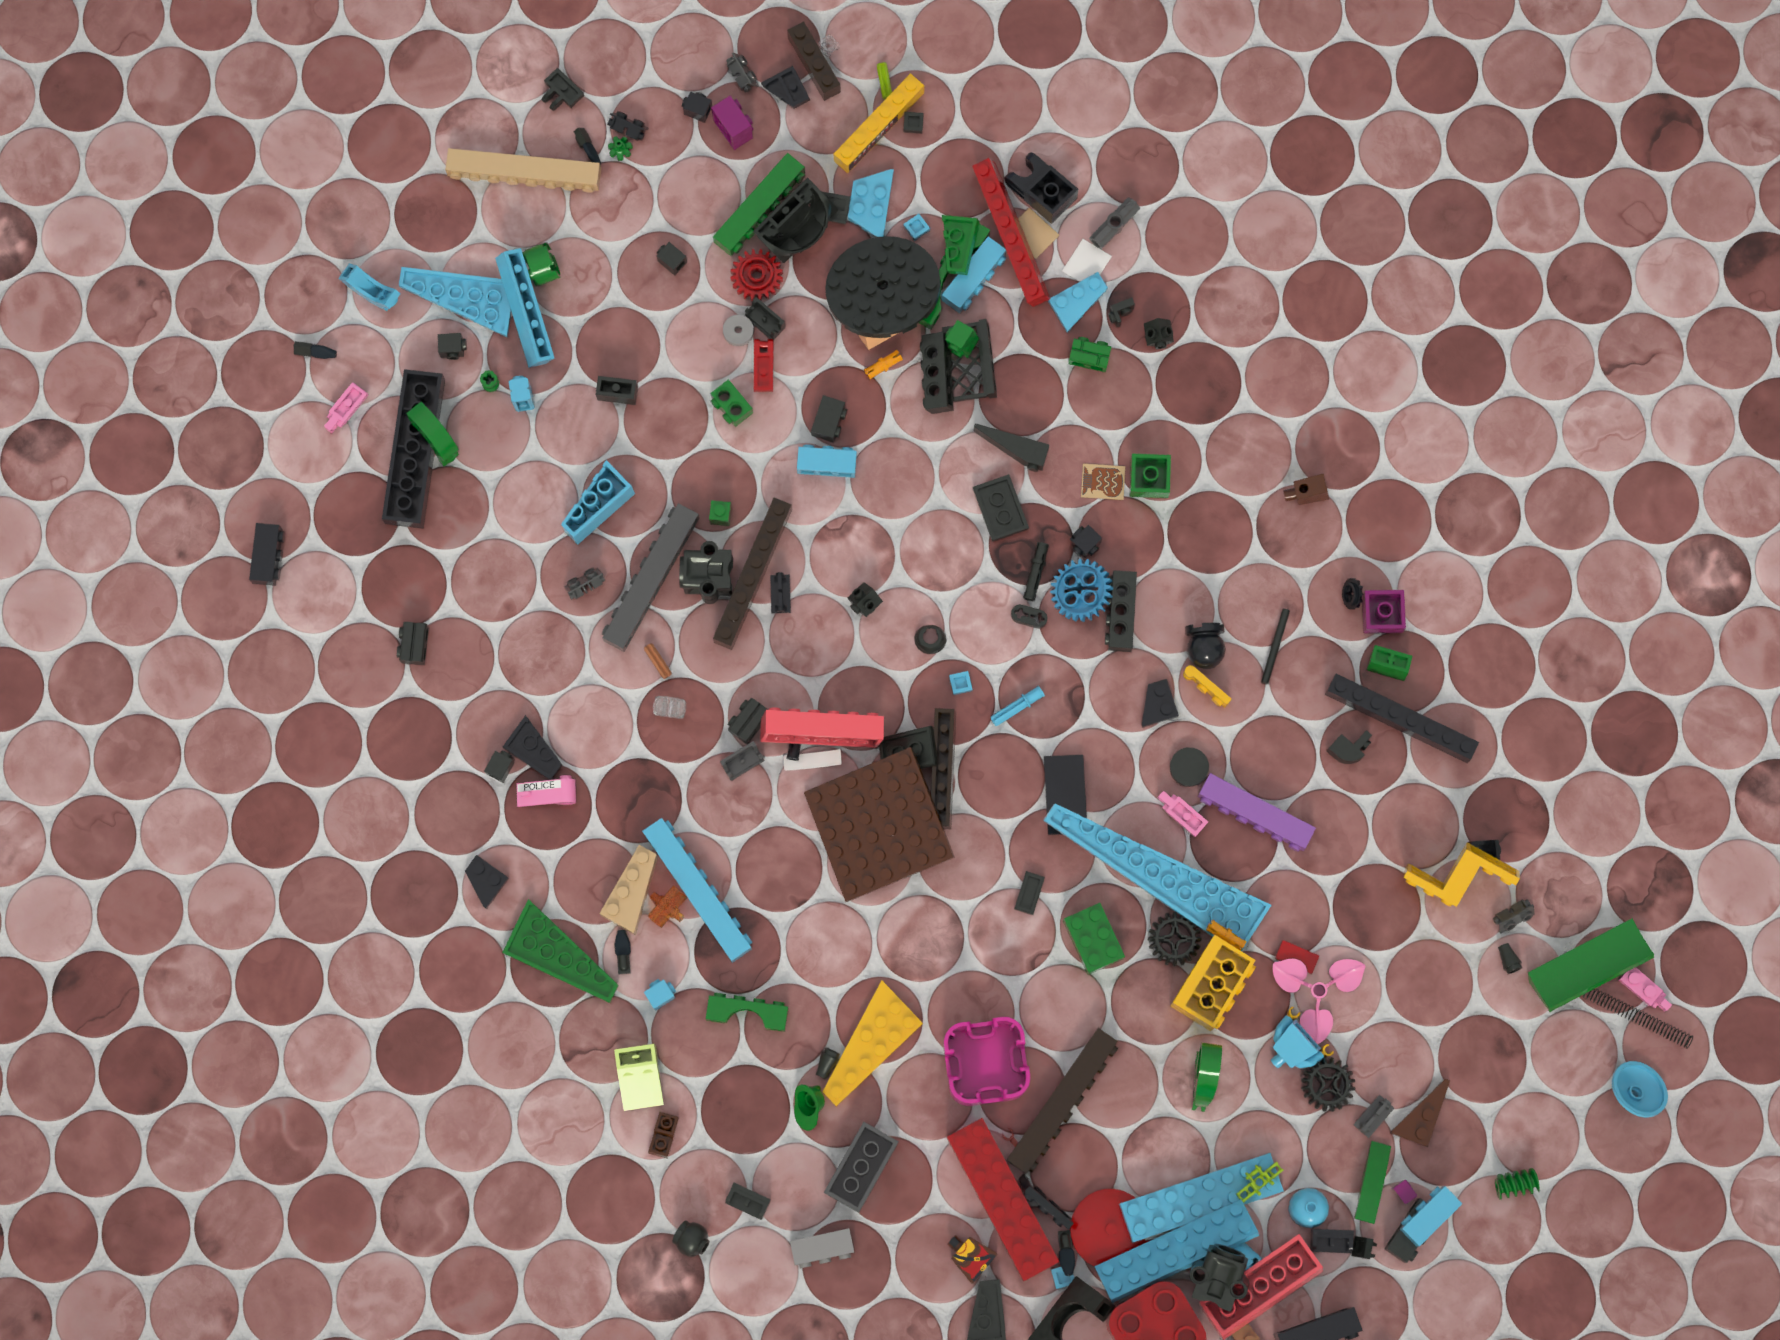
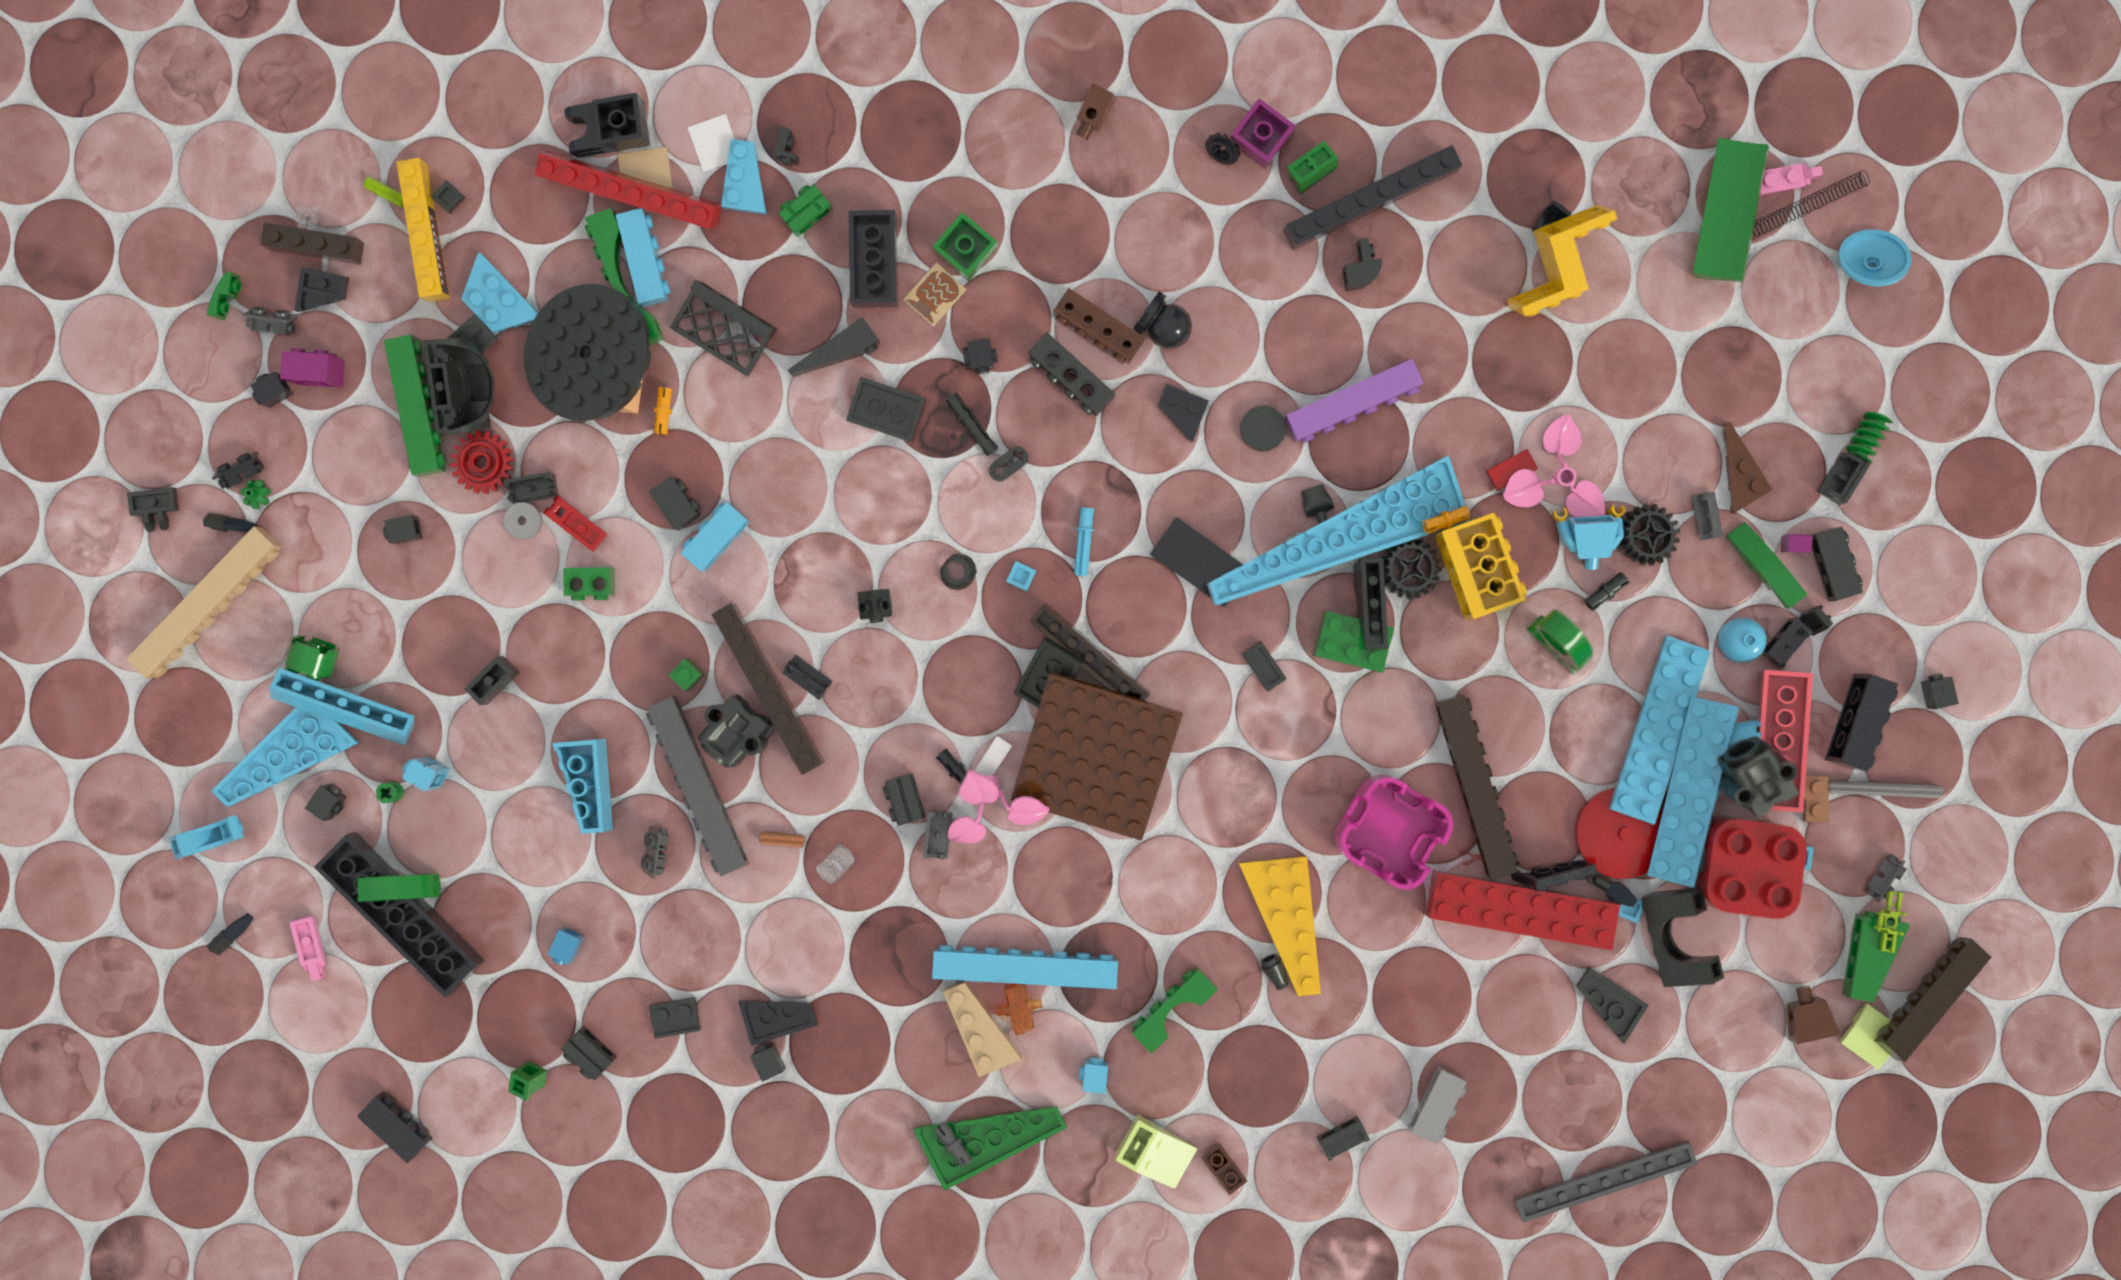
camera: 55 degrees left, 10 degrees up
black wing [465,855,509,909] -> none
bright pink door [517,775,576,807] -> none
piece [614,930,631,975] -> none
pearl dark grey piece [672,1220,710,1257] -> none
coral brick [760,707,884,748] -> none
green piece [794,1084,825,1131] -> none
dark grey brick [824,1122,899,1213] -> none
medium azure tile [903,214,930,241] -> none
pearl dark grey brick [920,332,954,414] -> none
green wing [942,215,980,275] -> none
green brick [945,320,979,358] -> none
torso [948,1235,998,1284] -> none
dark azure gear [1050,559,1114,622] -> none
dark grey piece [1089,197,1140,250] -> none
pearl dark grey brick [1144,318,1174,349] -> none
bright pink hinge [1157,791,1208,837] -> none
yellow plate [1183,665,1231,708] -> none
lime piece [1236,1162,1284,1203] -> none
pearl dark grey bar [1261,609,1290,684] -> none
medium azure brick [1400,1186,1462,1247] -> none
dark grey hinge [1493,899,1535,934] -> none
pearl dark grey cone [1498,943,1522,974] -> none
none -> green slope [207,272,242,320]
none -> green brick [508,1061,547,1101]
none -> dark azure brick [547,927,585,965]
none -> pearl dark grey plate [649,997,701,1039]
none -> black brick [848,210,899,308]
none -> dark grey pin [934,1121,973,1168]
none -> bright pink plant [948,769,1049,844]
none -> reddish brown brick [1053,288,1145,364]
none -> pearl dark grey piece [1301,484,1334,524]
none -> pearl dark grey slope [1353,558,1388,650]
none -> pearl dark grey pin [1584,572,1629,611]
none -> pearl dark grey hinge [1817,452,1871,505]

